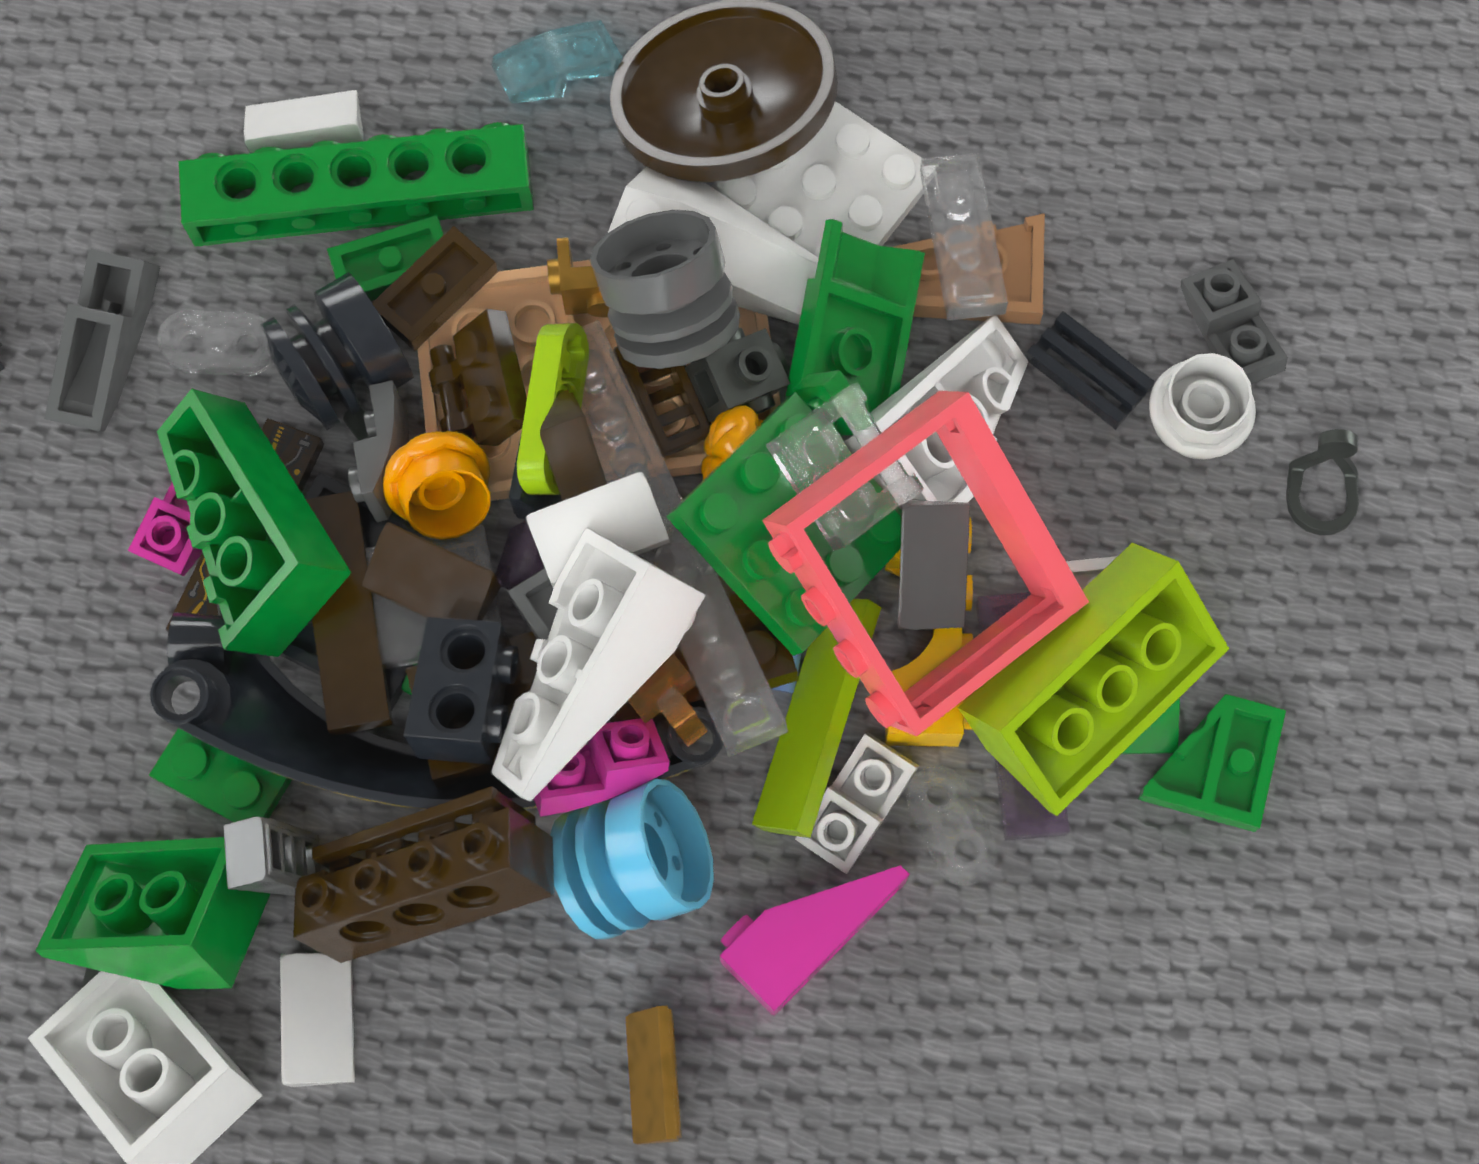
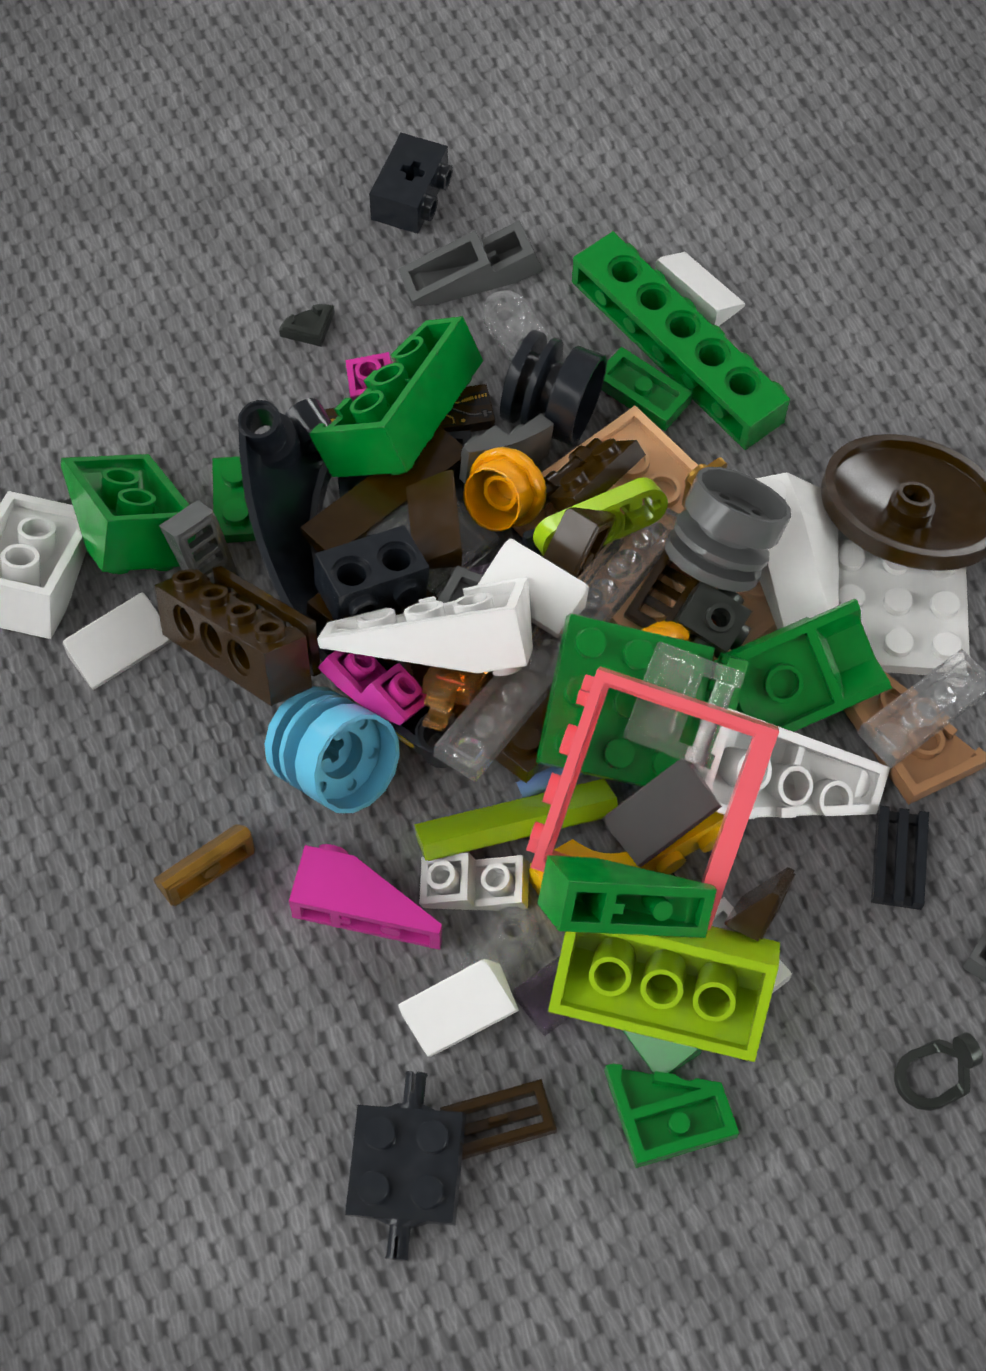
camera: 55 degrees right, 10 degrees down
dark brown plate [372,226,498,351] -> none
clear light blue slope [491,20,623,104] -> none
white piece [1149,353,1256,460] -> none
none -> pearl dark grey tile [279,304,335,347]
none -> black plate [345,1071,466,1261]
none -> white slope [398,959,519,1057]
none -> dark brown tile [440,1079,557,1160]
none -> green slope [537,855,717,938]
none -> dark brown slope [724,867,796,941]

